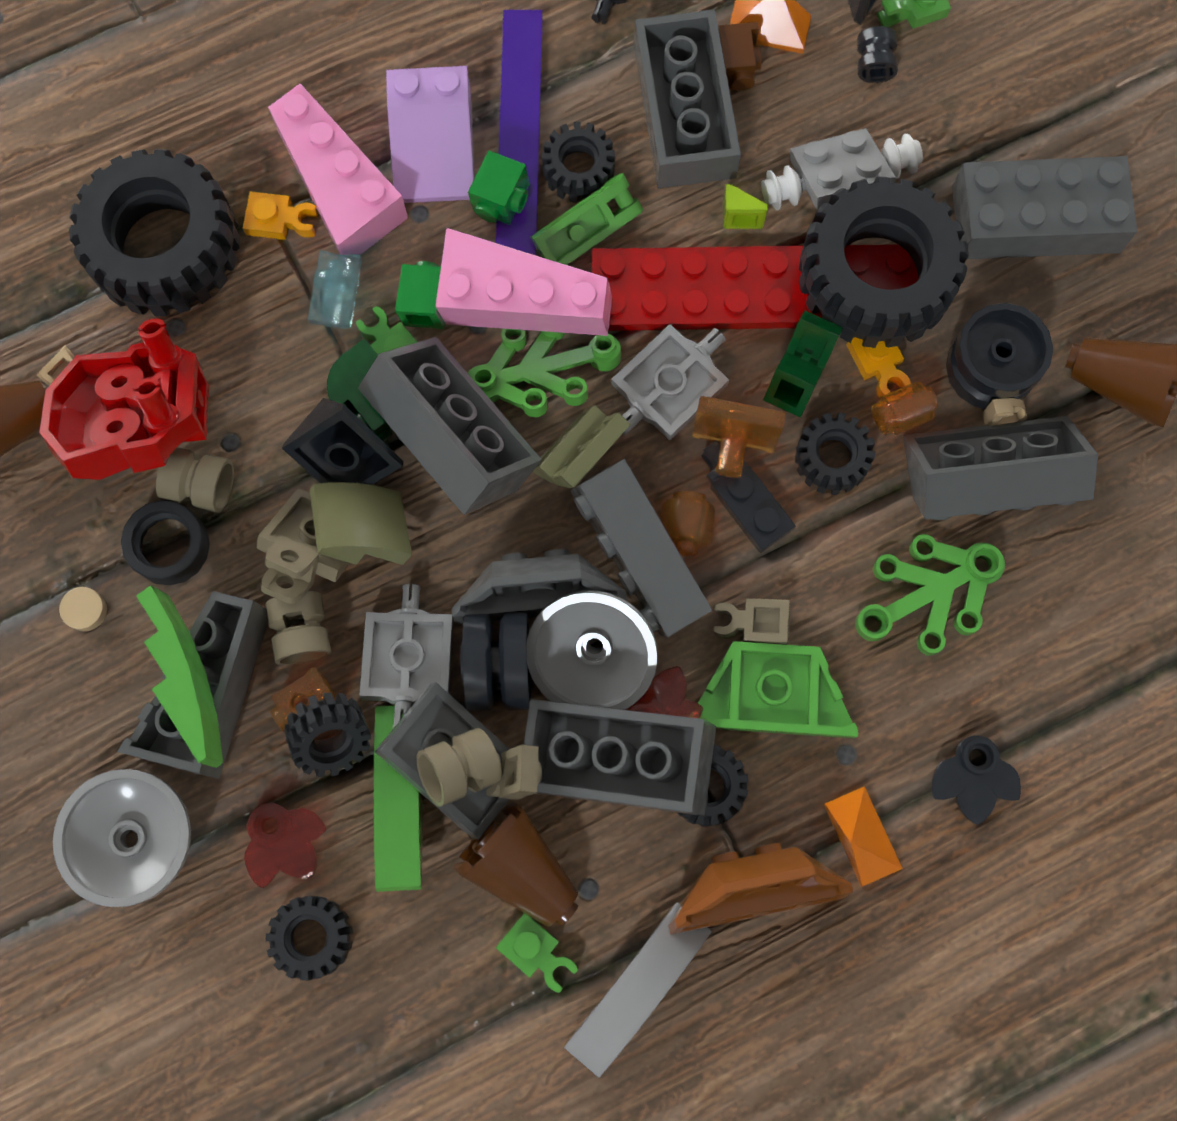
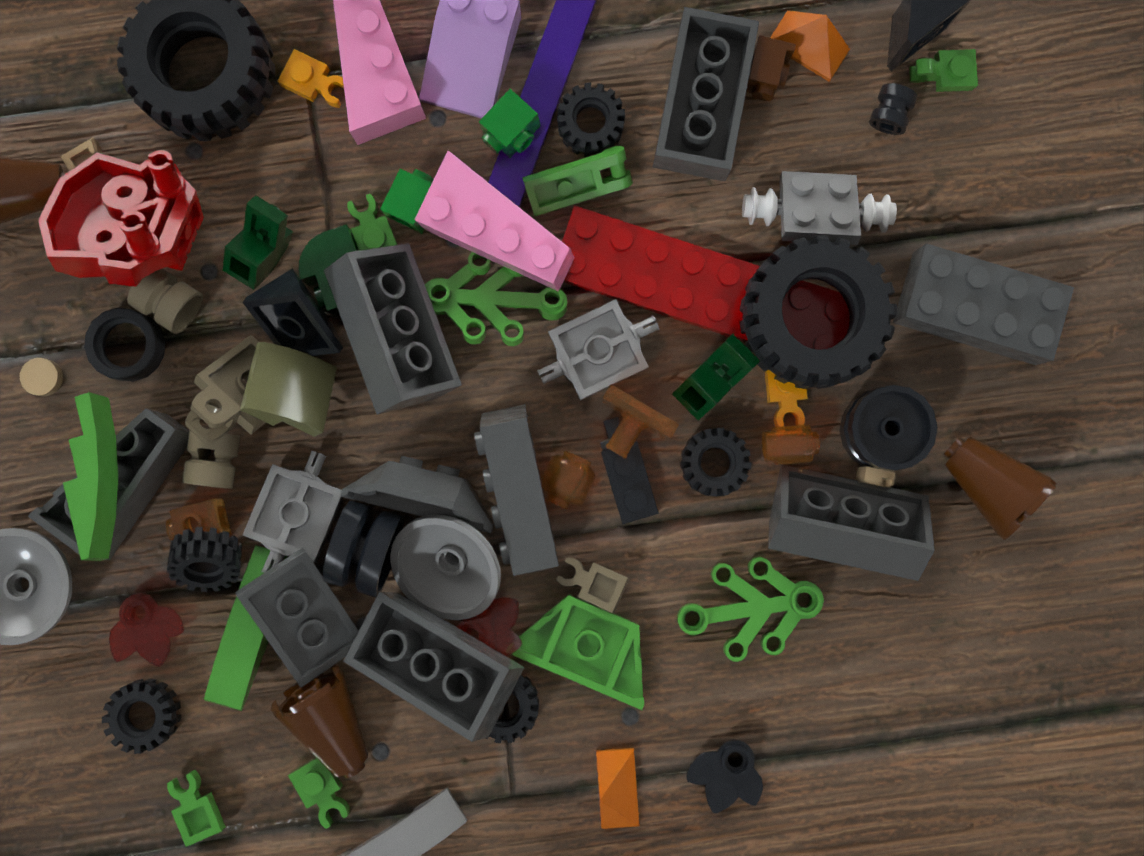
camera: 15 degrees right, 10 degrees up
clear light blue hips [308,250,362,329] -> none
dark tan wheel [417,728,501,806] -> none
dark tan plate [486,745,542,800] -> none
olive slope [533,405,631,488] -> none
dark orange wedge [668,843,853,935] -> none
lime slope [723,184,767,229] -> none
none -> bright green plate [167,770,226,847]
none -> dark green brick [222,195,293,290]

